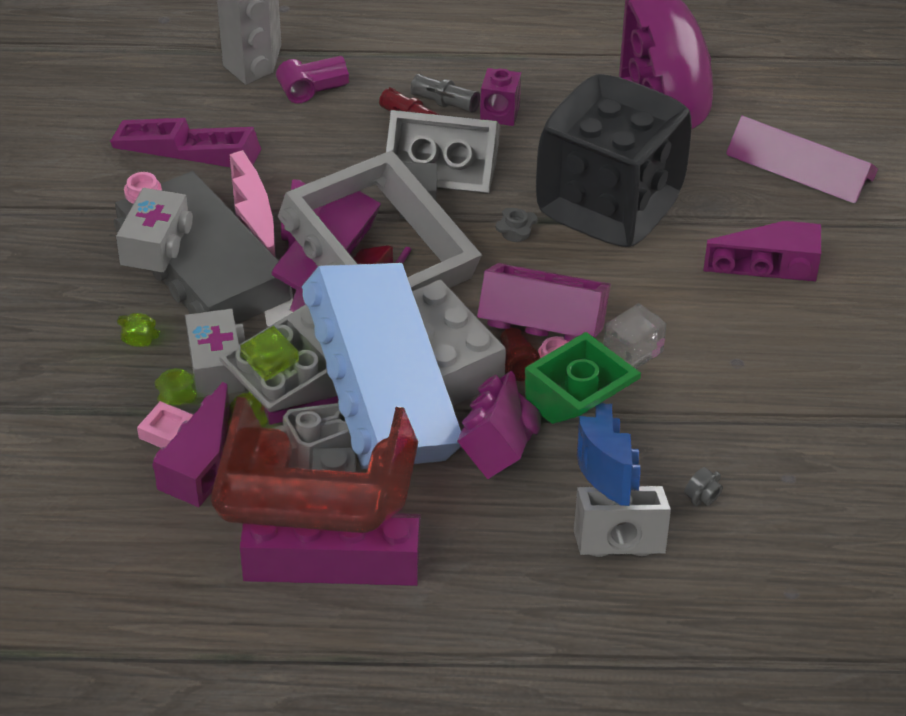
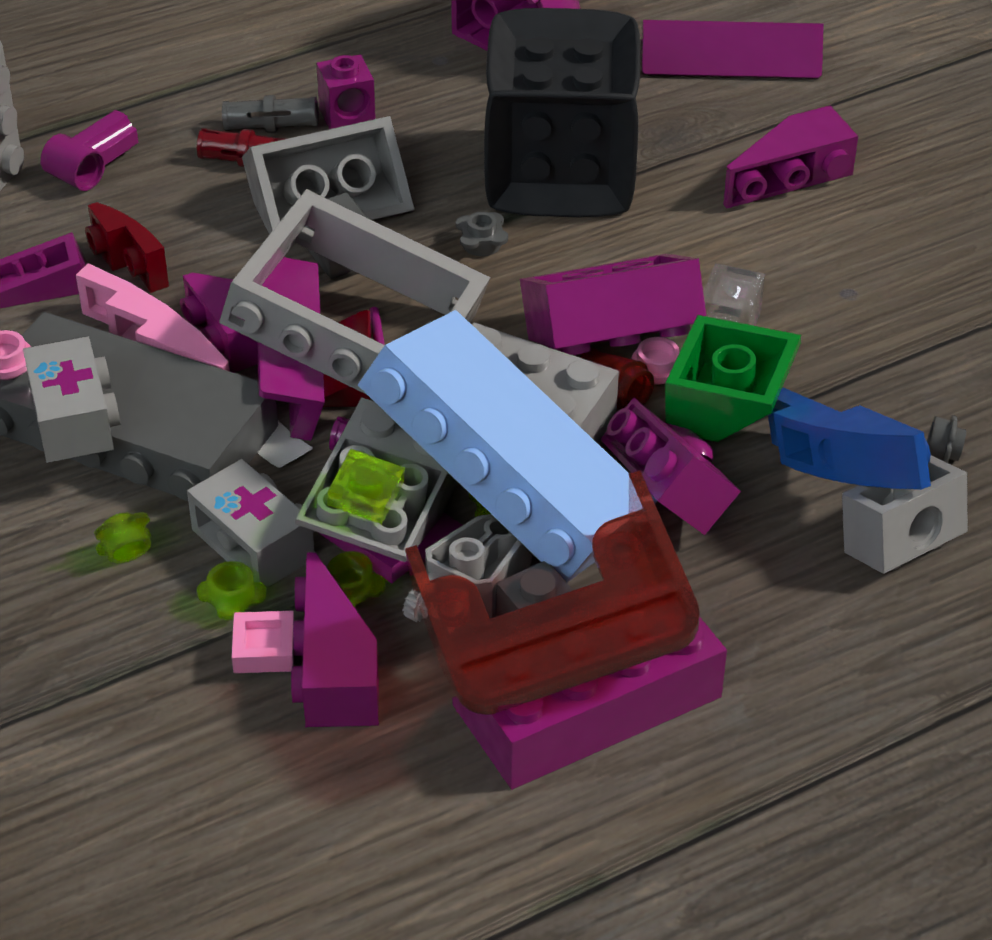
camera: 30 degrees left, 0 degrees up
none -> dark red slope [85,202,169,293]

